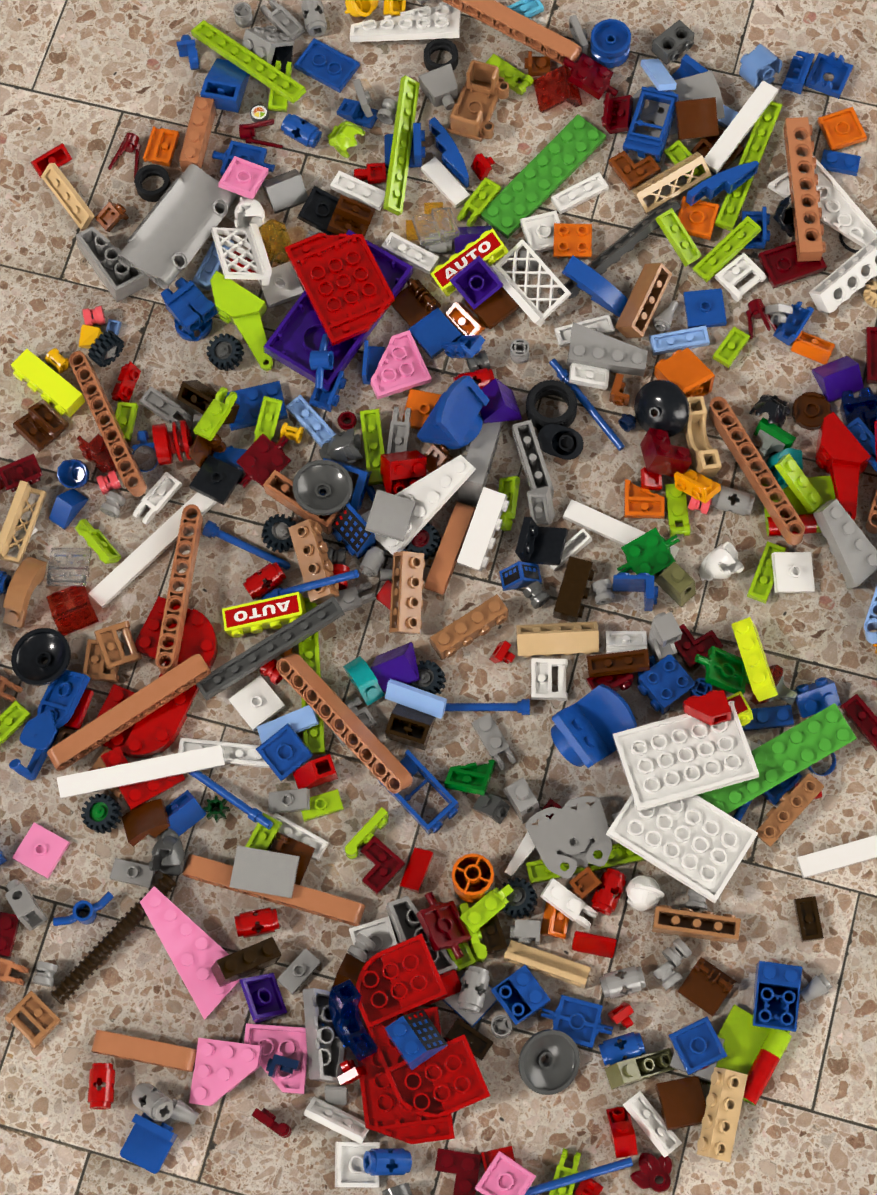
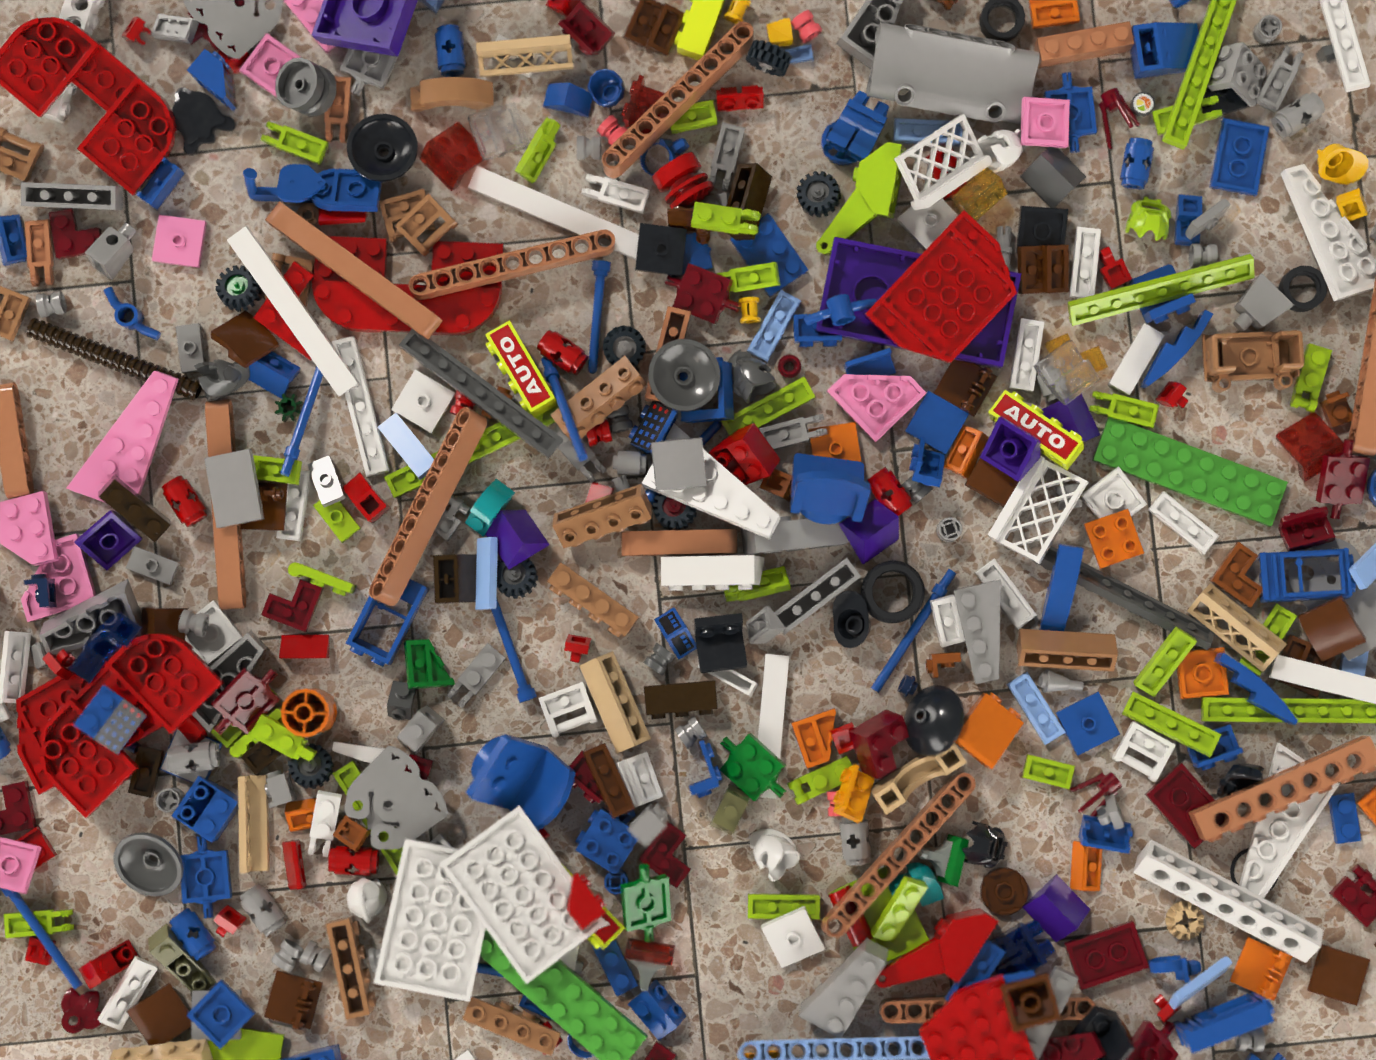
camera: 70 degrees right, 15 degrees up
blue tile [256,723,314,781] -> none
neon yellow brick [731,617,778,702] -> none

